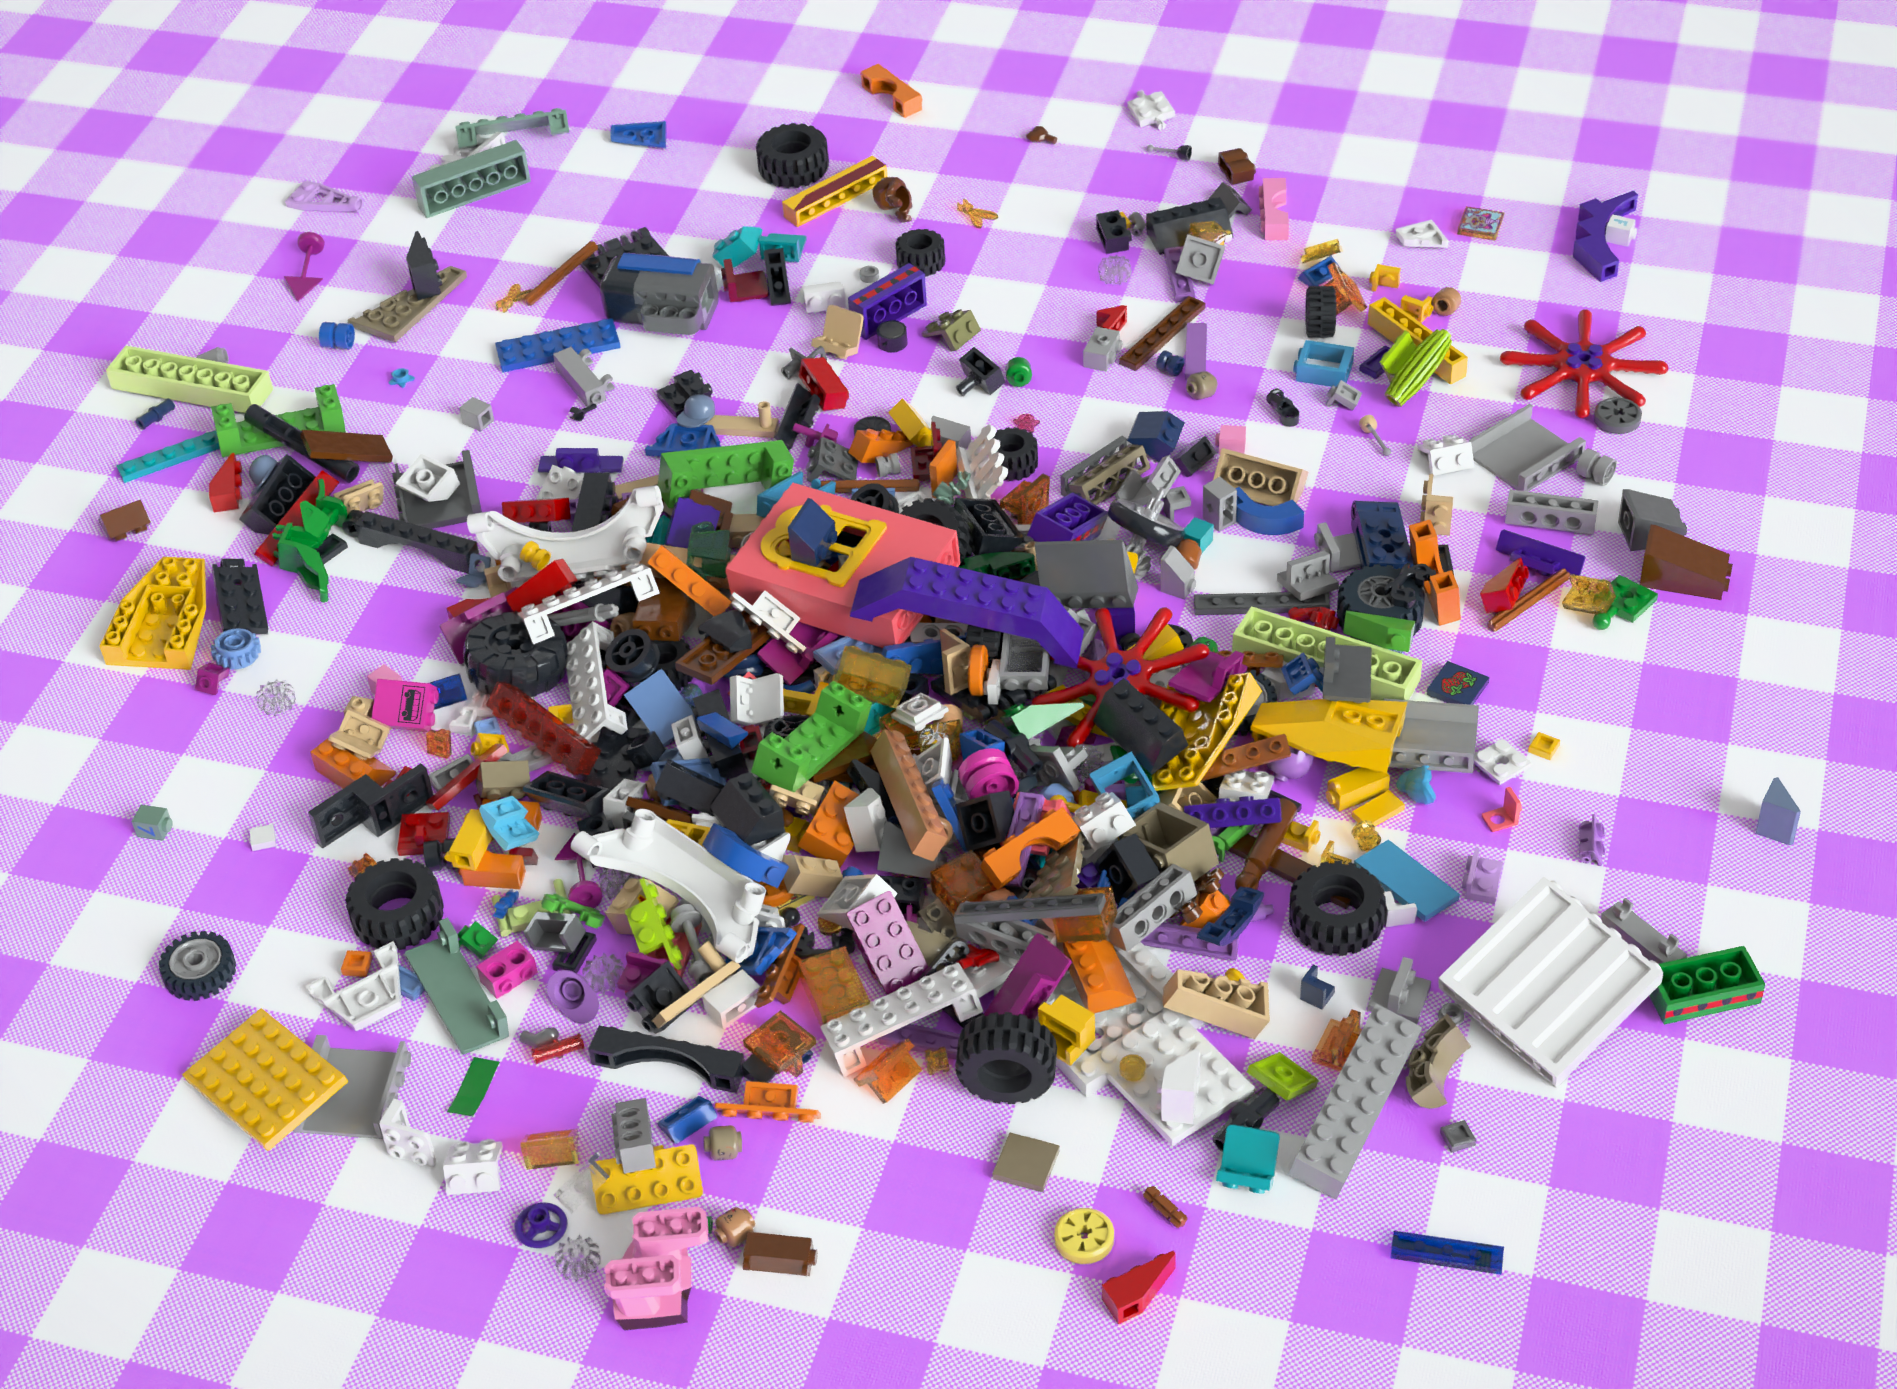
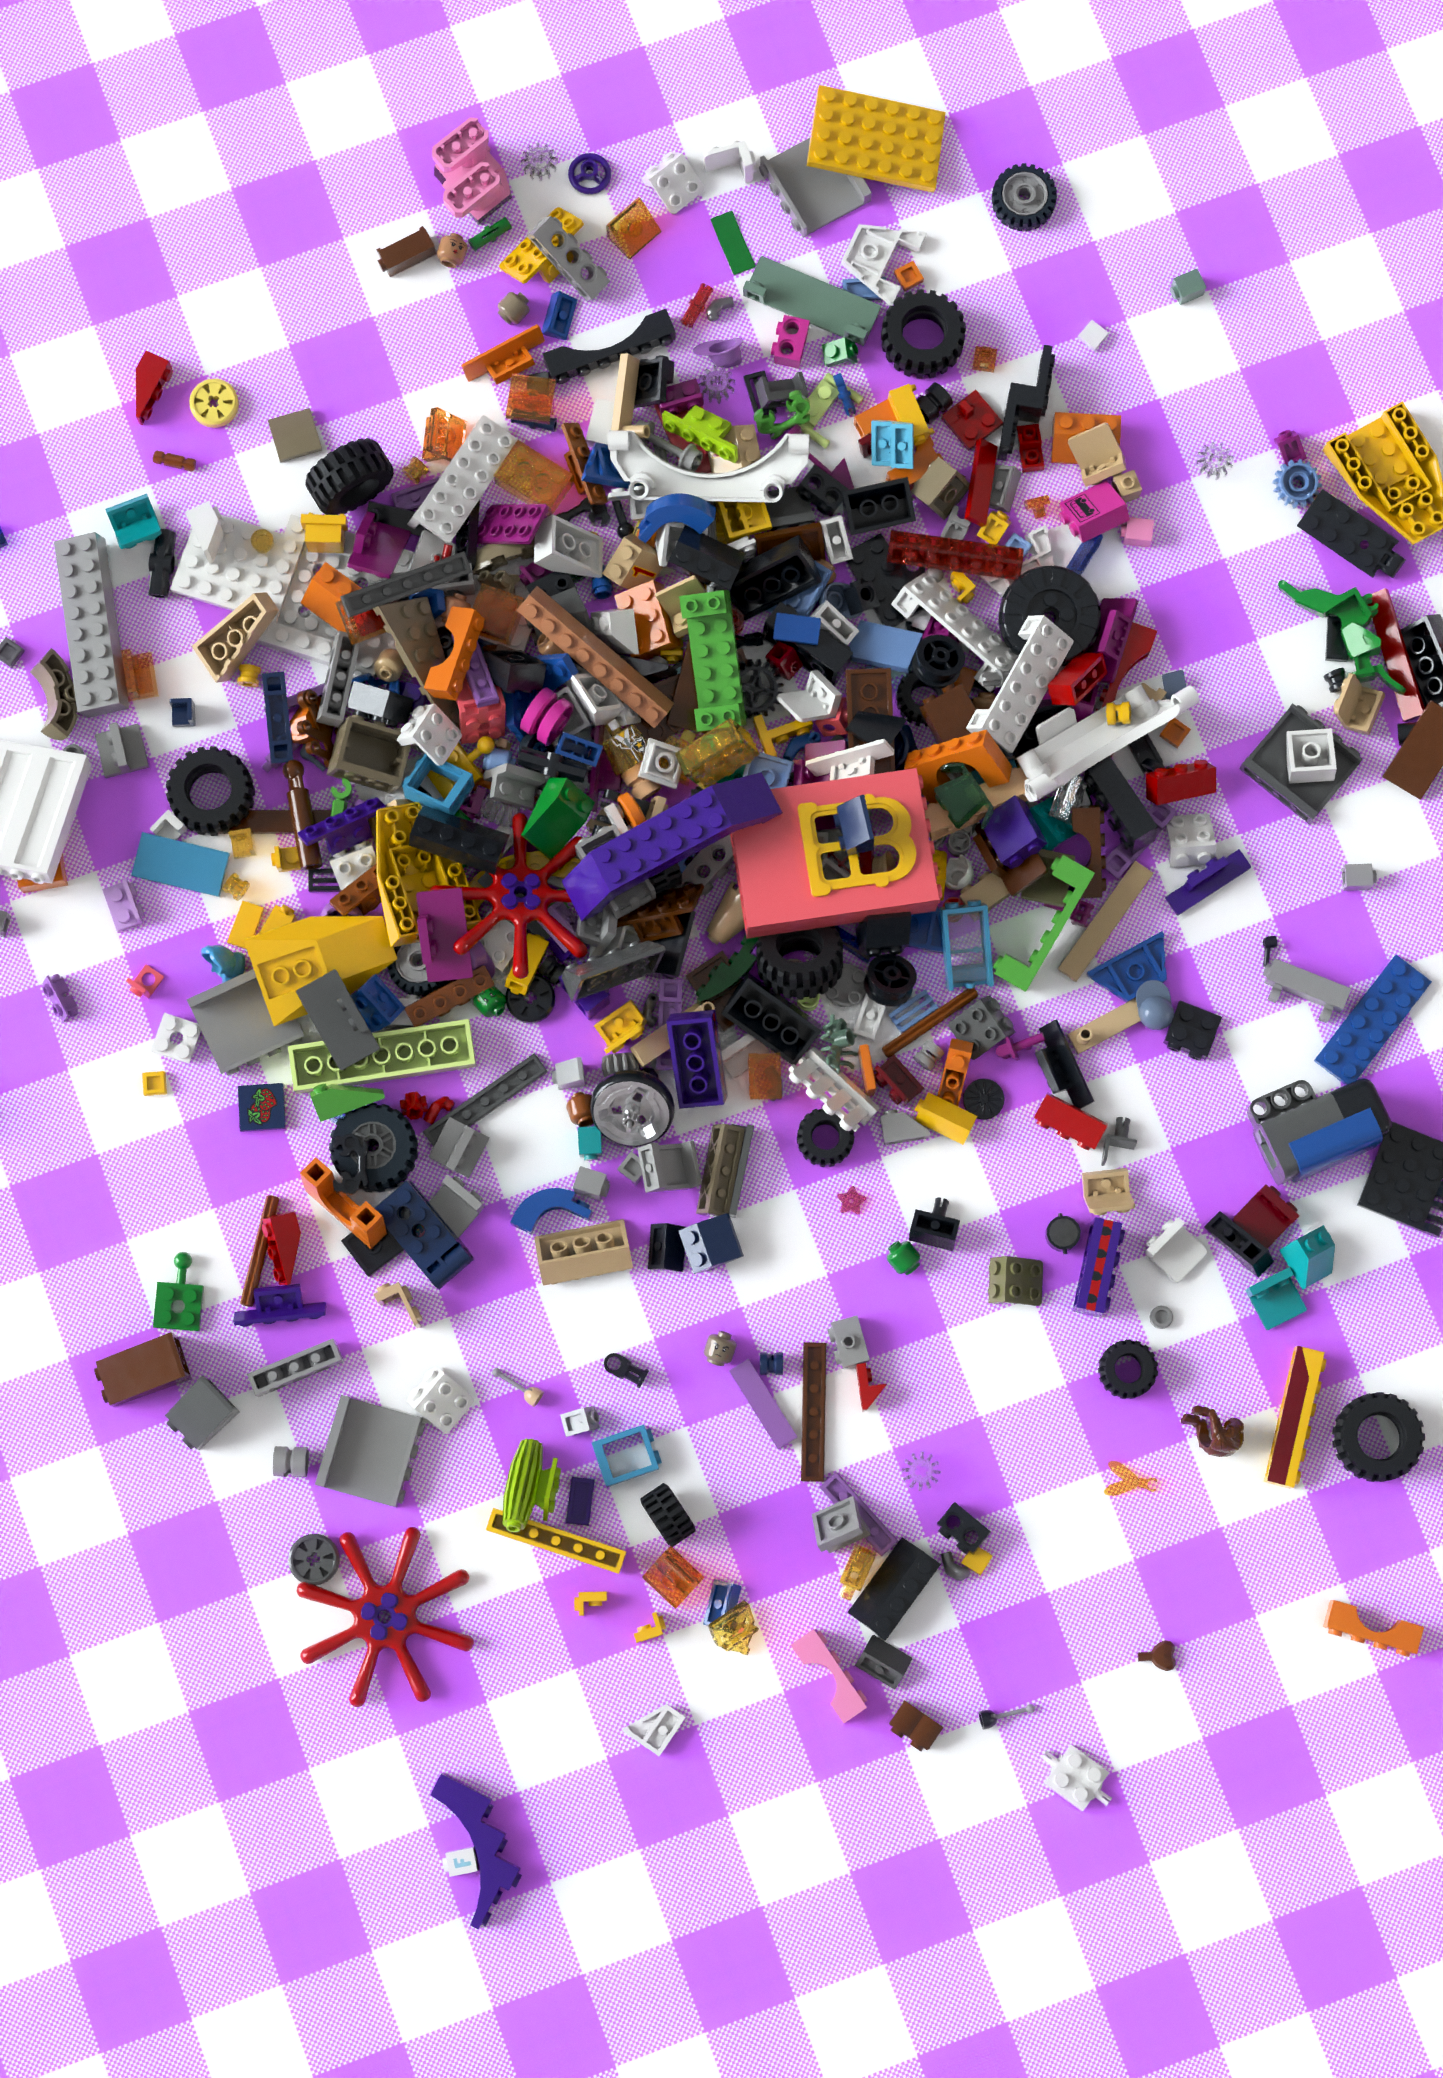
camera: 140 degrees right, 35 degrees up
black arch [354,511,481,574] -> none
clear panel [553,1151,610,1214] -> none
bright pink brick [1215,425,1246,455] -> none
lime tile [1247,1052,1319,1101] -> none
medium nougat head [1432,287,1461,316] -> none
tile [1457,206,1505,241] -> none
clear yellow bracket [1562,574,1616,614] -> none

